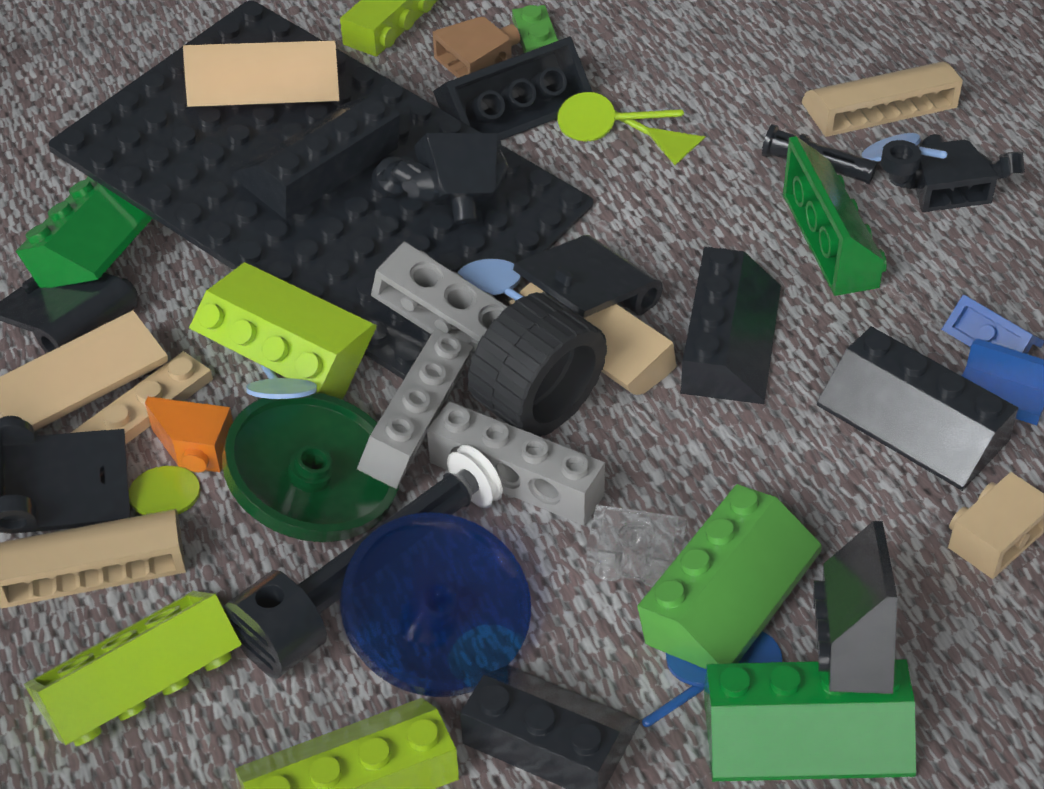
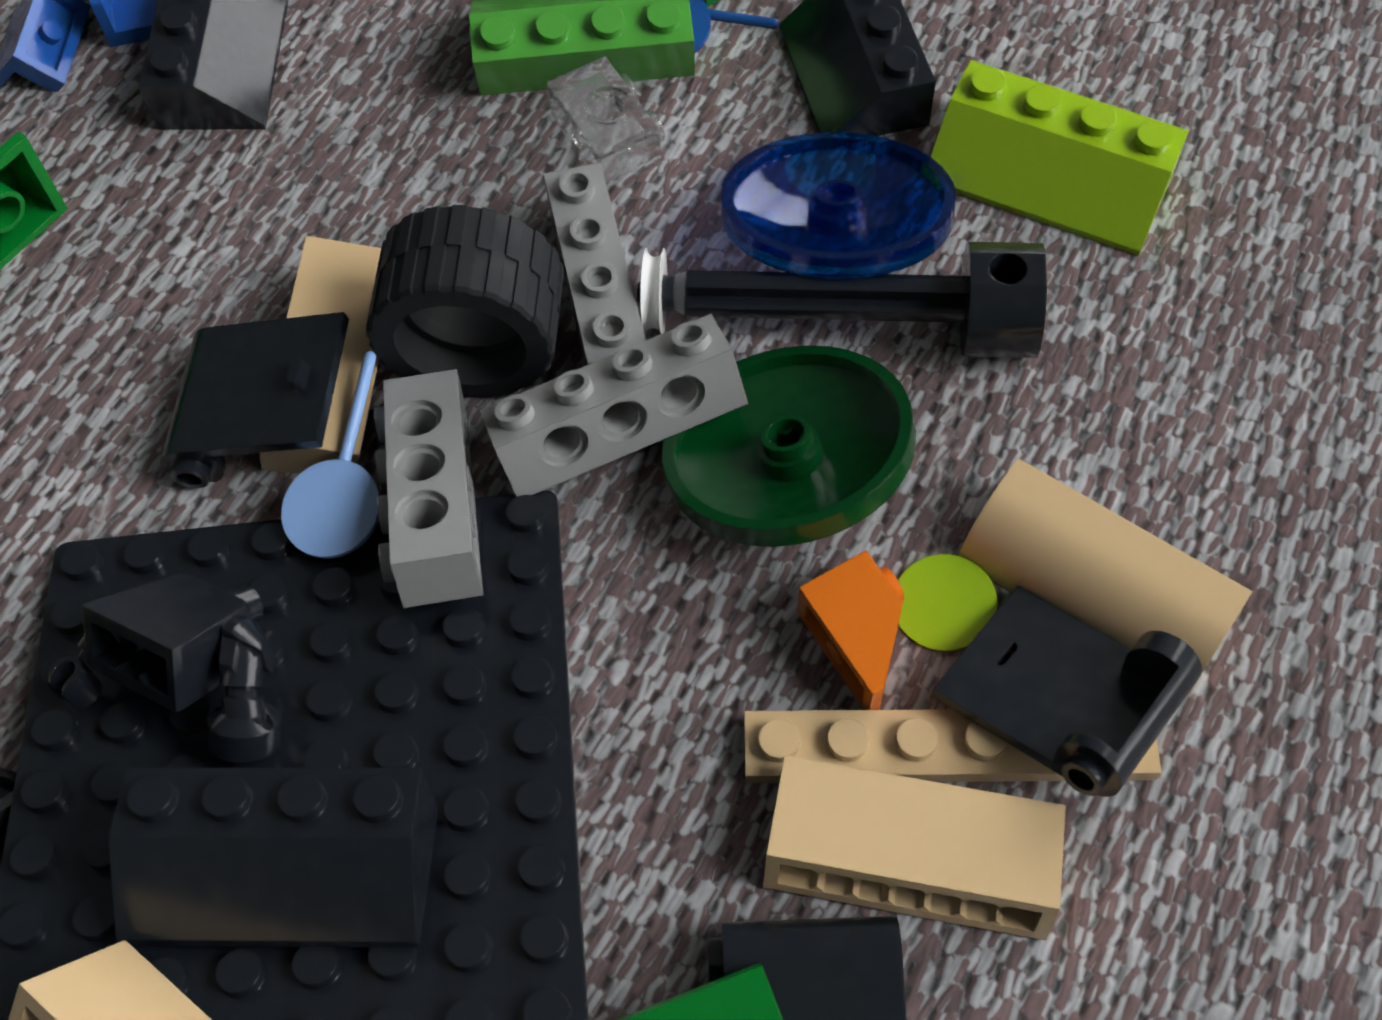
camera: 130 degrees left, 15 degrees up
lime slope [24,590,242,746] -> none
lime slope [189,262,377,399] -> none
piece [246,365,317,399] -> none
black slope [680,247,781,404] -> none

